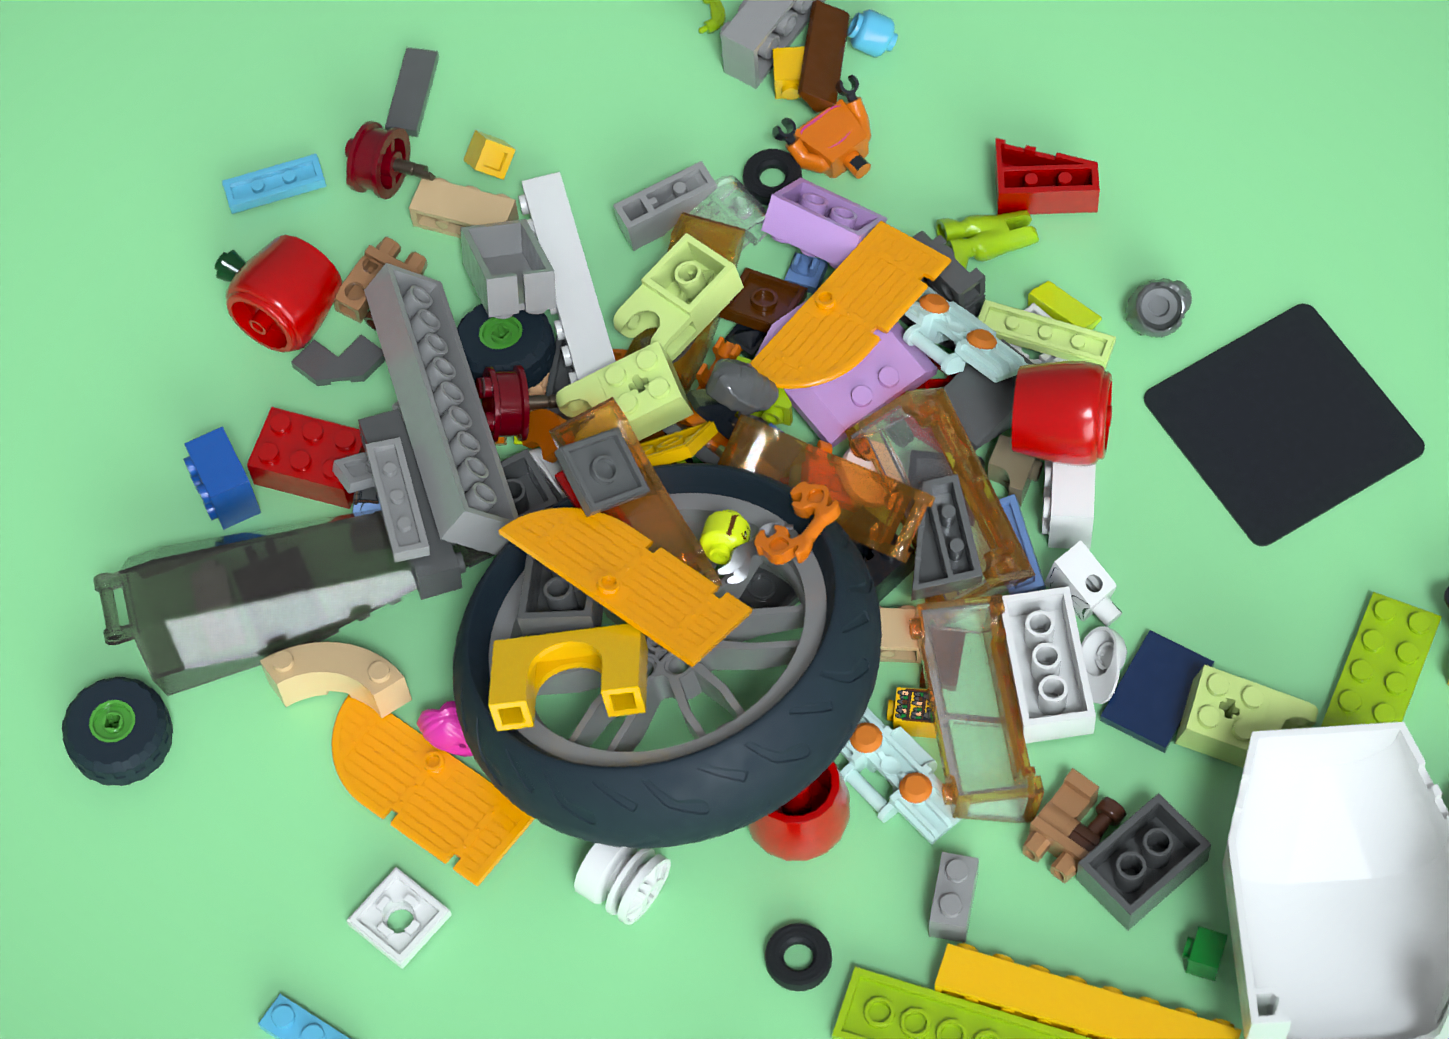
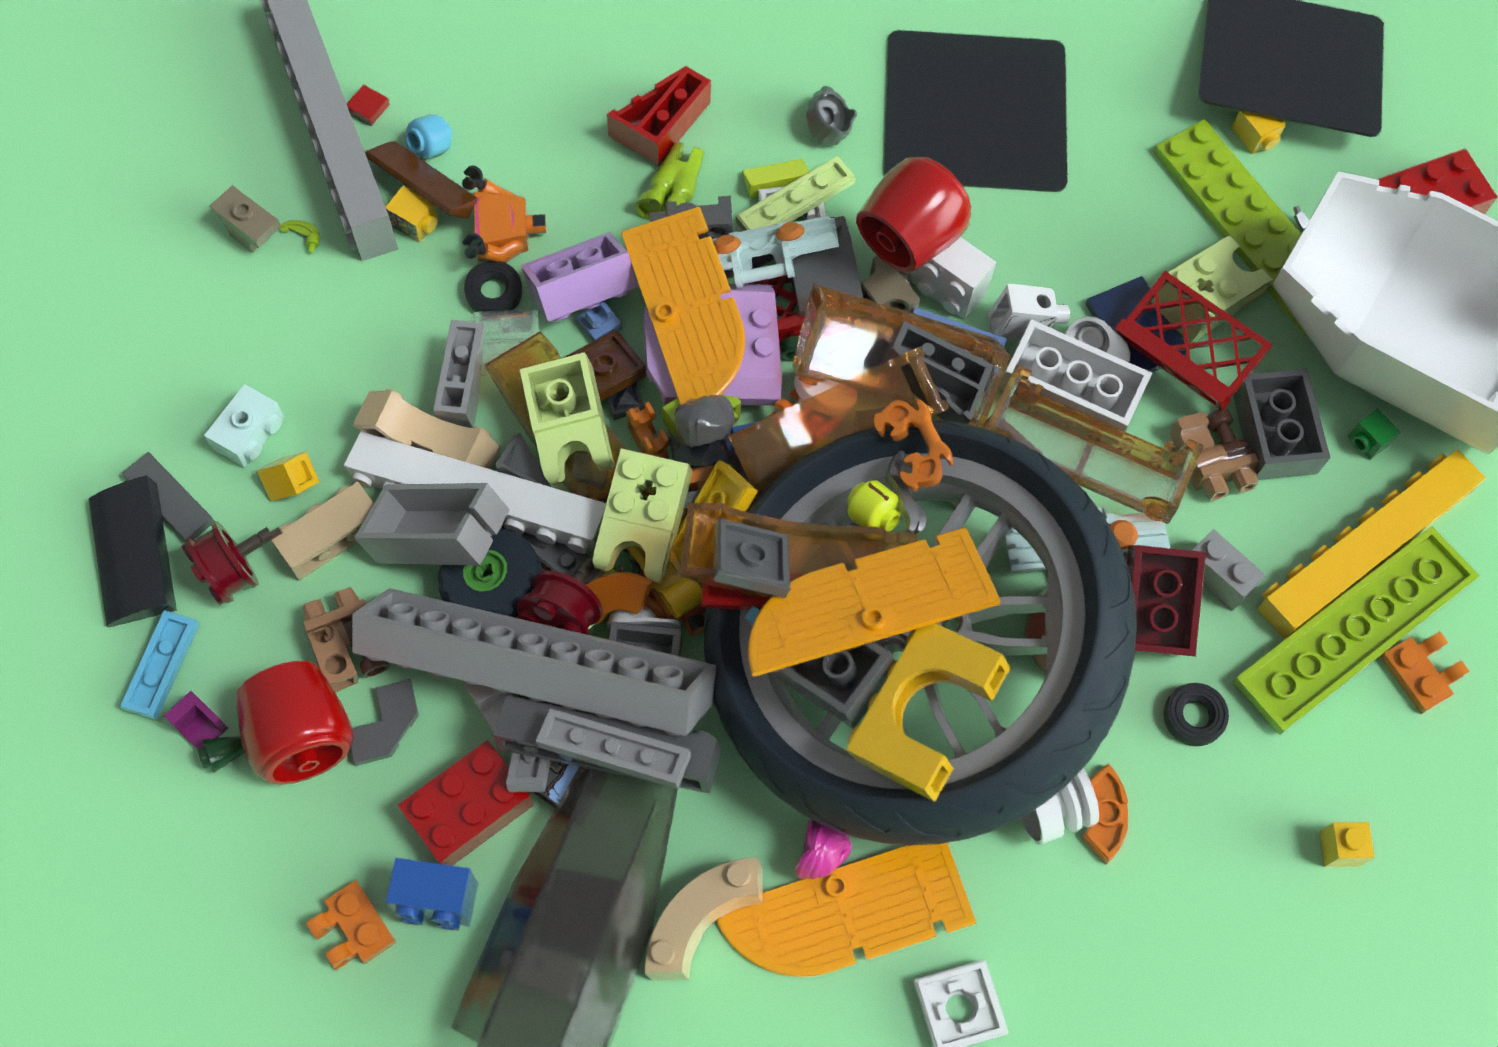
camera: 65 degrees left, 5 degrees up
none -> black slope [88,475,177,628]
none -> magenta panel [164,691,228,749]
none -> light aqua brick [204,384,284,468]
none -> orange plate [306,880,396,971]
none -> tan brick [353,389,501,469]
none -> dark grey slope [496,433,551,487]
none -> orange tile [1081,763,1128,865]
none -> red fence [1115,271,1272,411]
none -> dark red brick [1127,545,1206,657]

